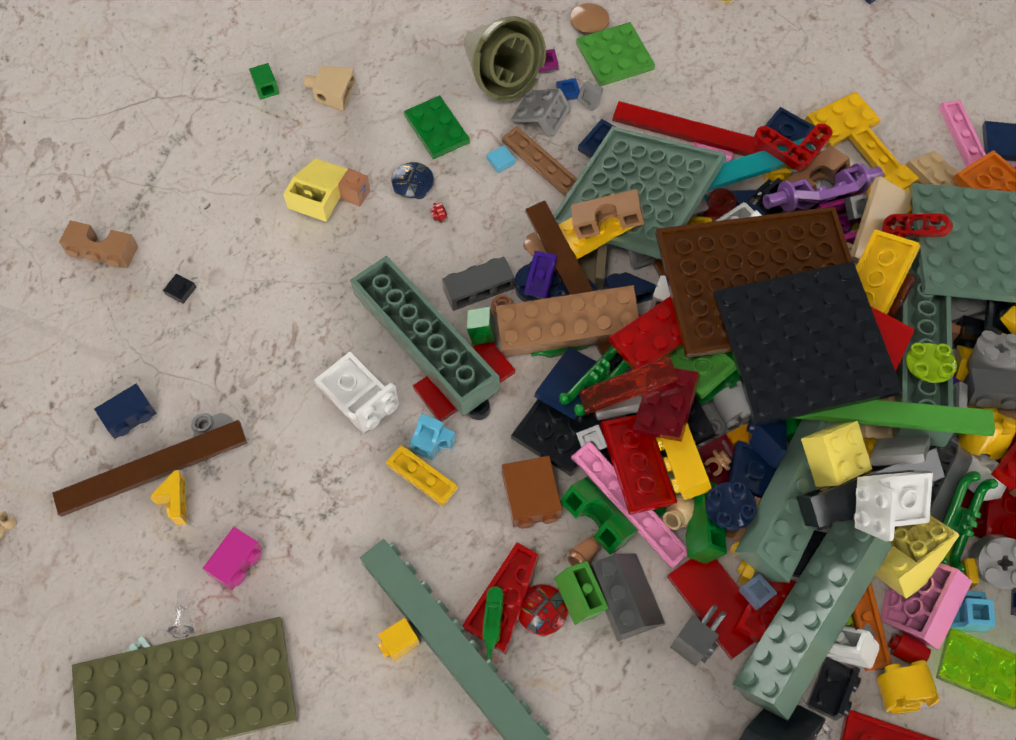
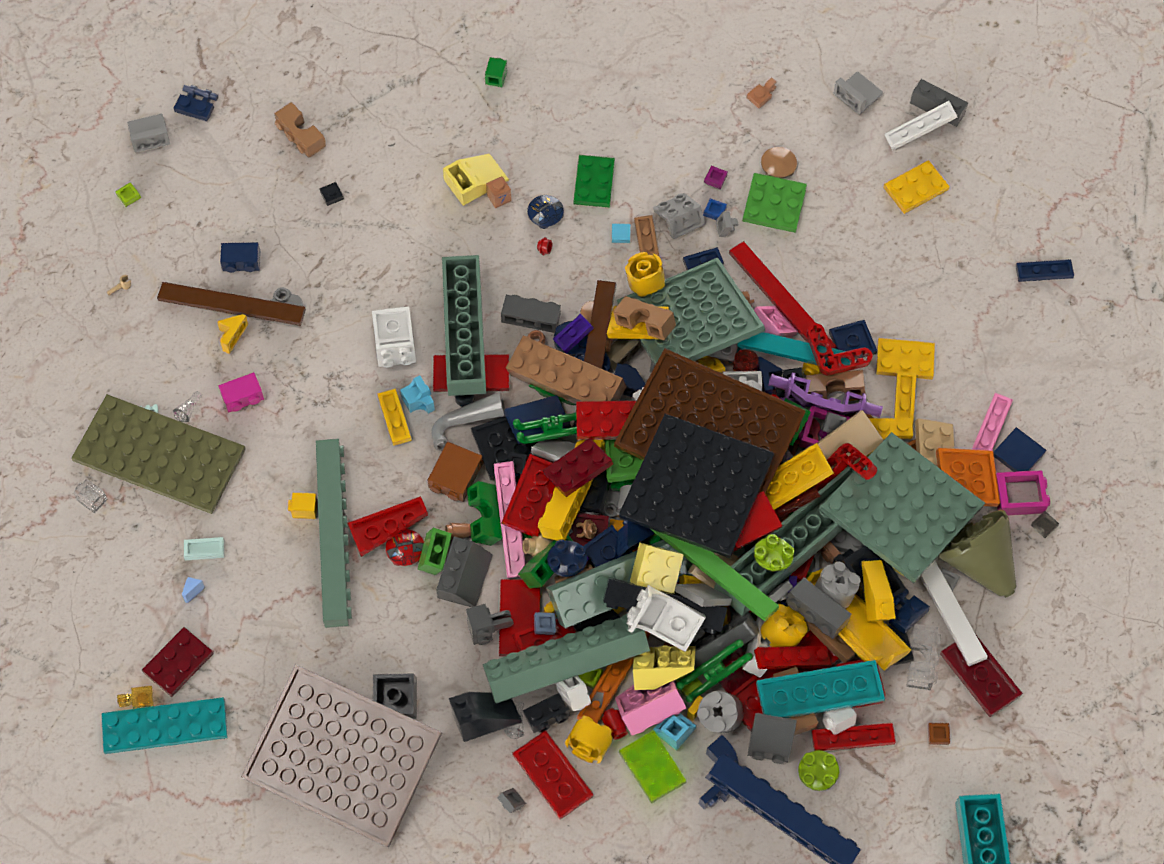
camera: 35 degrees right, 0 degrees up
tan torso [304,66,356,111] -> none
olive cone [464,16,546,101] -> none
green brick [467,307,495,345] -> none
green piece [483,586,504,658] -> none
clear red tile [579,356,679,415] -> none
none -> light grey animal [432,392,505,451]
none -> yellow brick [625,252,665,297]

